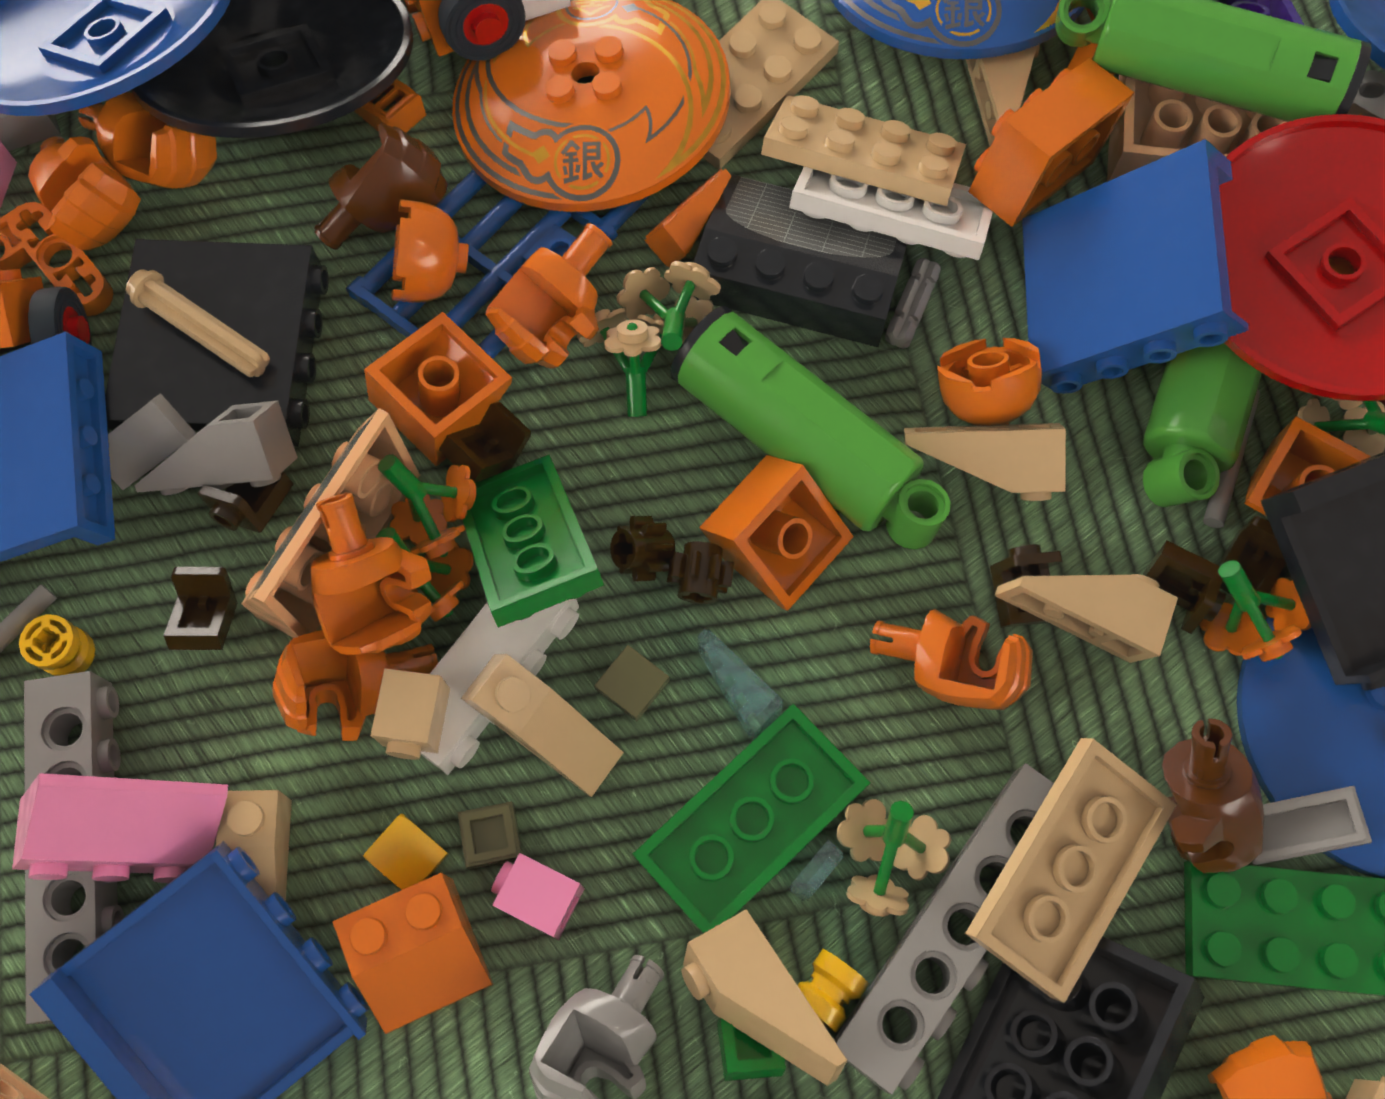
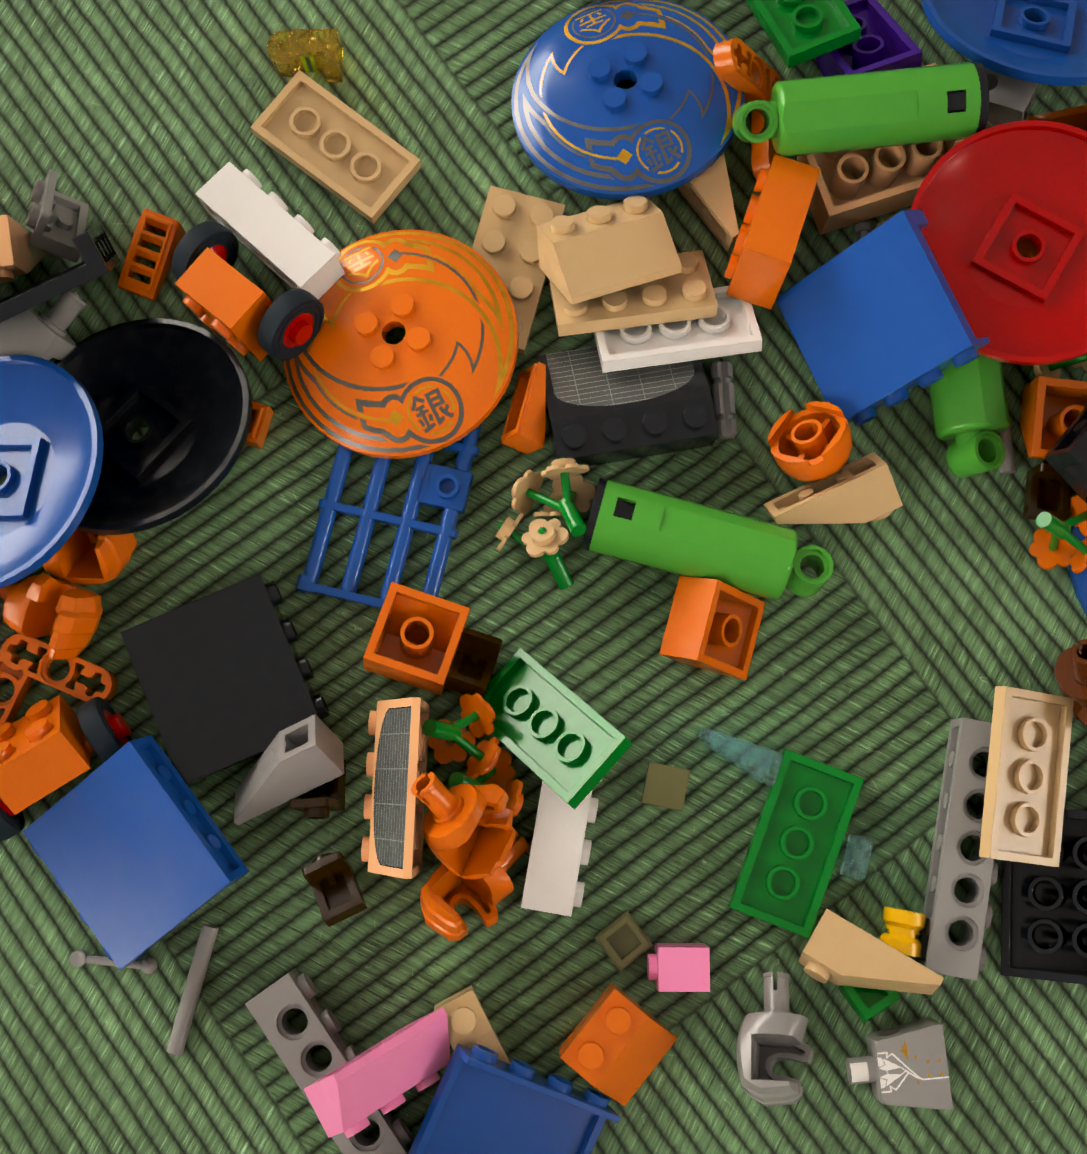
camera: 30 degrees left, 10 degrees up
yellow wheel [19,614,96,676] -> none
light grey tile [108,393,196,490] -> none
tan axle [126,269,270,377] -> none
reddish brown piece [314,122,448,250] -> none
yellow slope [363,813,449,890] -> none
tan brick [371,668,450,760] -> none
orange cylinder [391,199,469,303] -> none
tan slope [461,654,624,797] -> none
orange piece [486,223,613,369] -> none
dark brown gear [610,516,676,581] -> none
dark brown gear [667,541,734,604] -> none
tan plant [837,799,951,917] -> none
orange piece [870,609,1033,710] -> none
dark brown bracket [990,544,1063,628] -> none
tan slope [994,574,1178,663] -> none
dark brown bracket [1143,540,1226,634] -> none
none -> tan slope [536,195,682,304]

